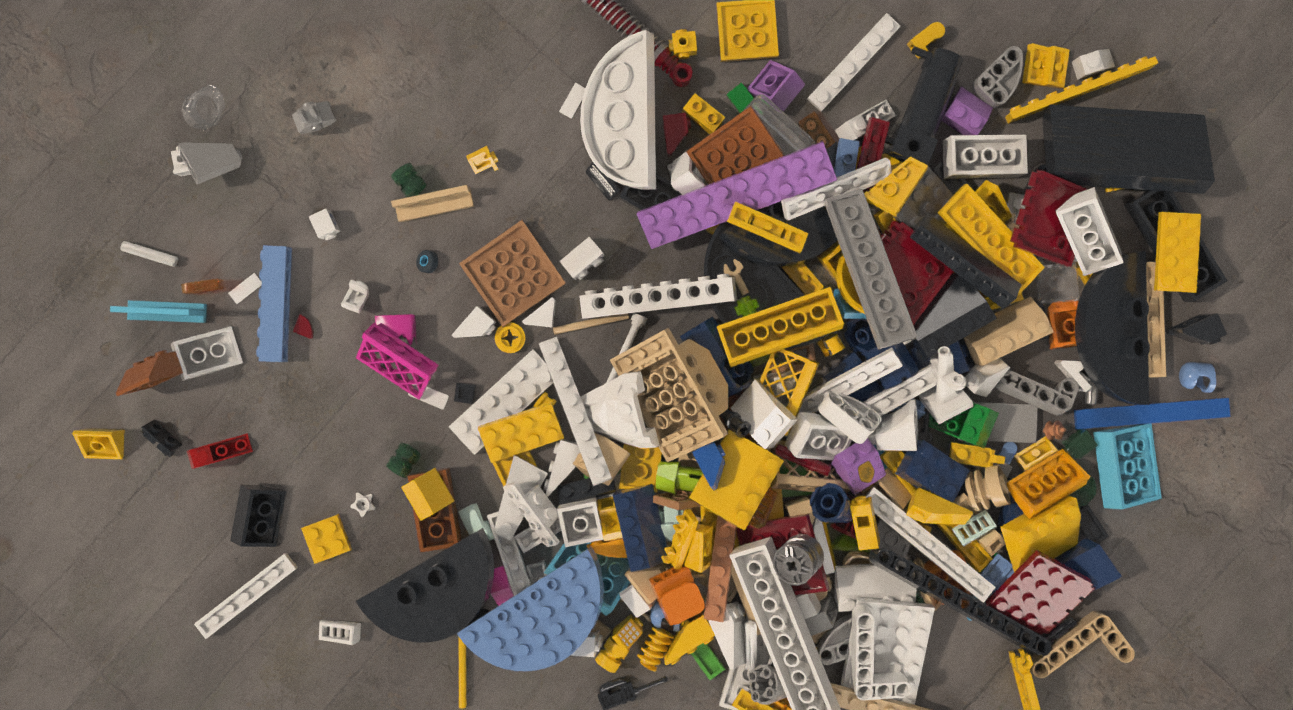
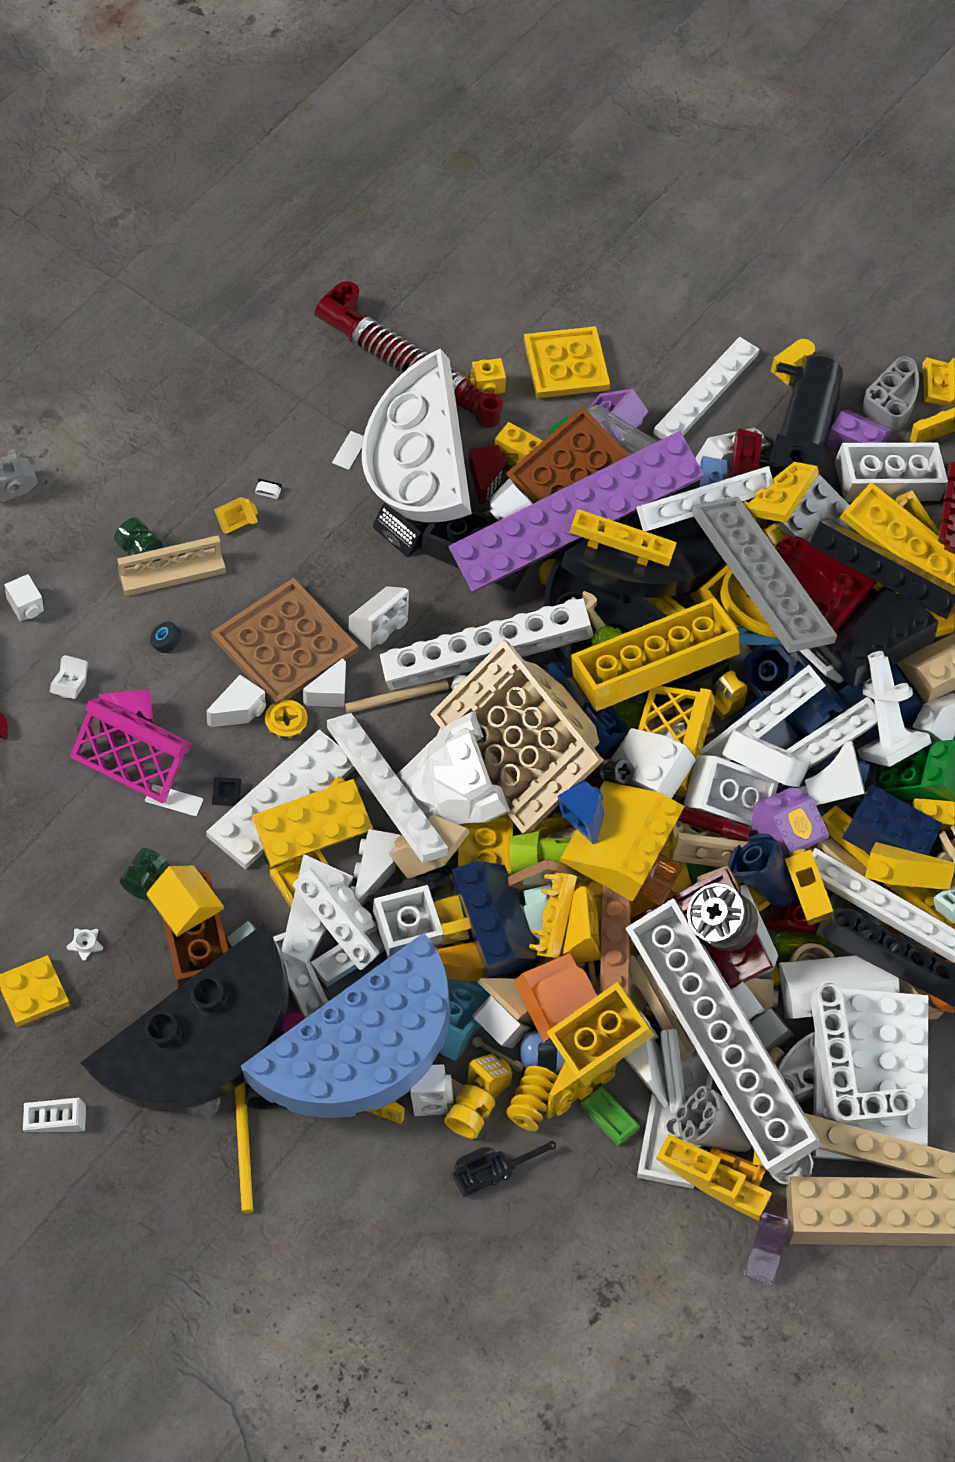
camera: 10 degrees left, 30 degrees down
none -> white piece [255,478,282,499]
none -> yellow brick [546,982,655,1085]

